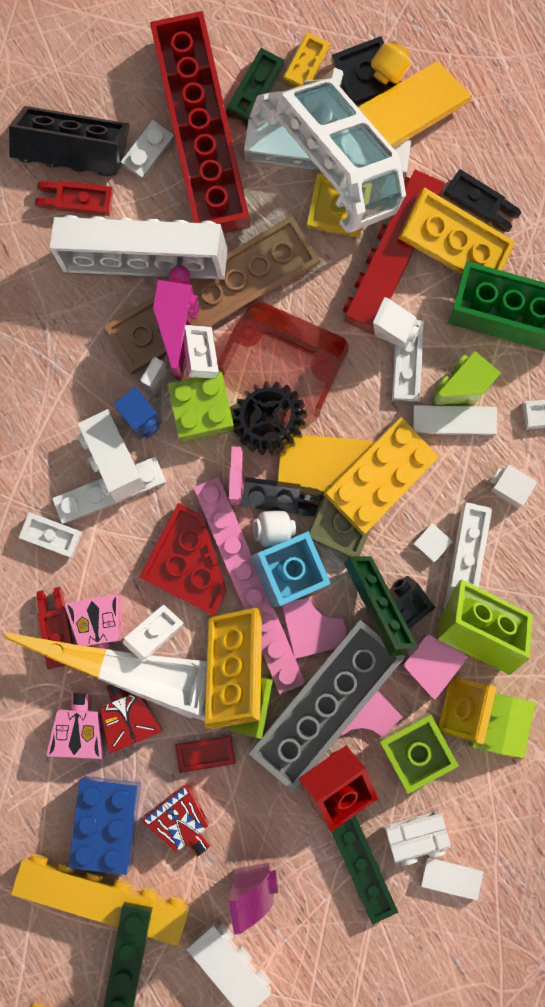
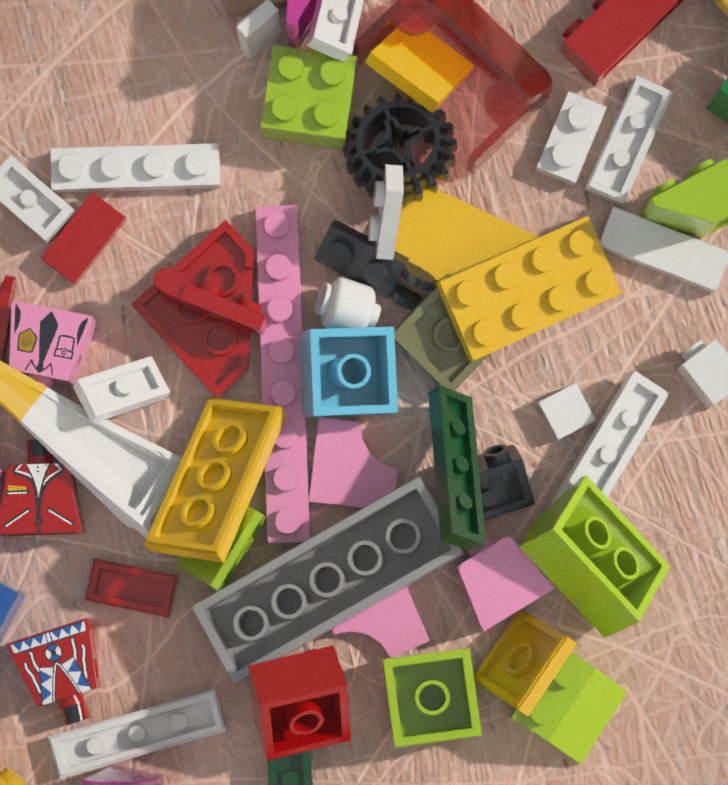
camera: 15 degrees right, 0 degrees up
white brick [77,409,146,503] -> none
blue brick [113,387,162,440] -> none
bright pink tile [229,447,243,506] -> none
white slope [373,297,420,349] -> none
none -> red tile [41,192,127,286]
none -> white tile [48,689,227,779]
none -> red hinge [152,267,269,336]
none -> yellow tile [365,17,475,113]
none -> white plate [368,164,404,260]
none -> white plate [535,91,607,186]

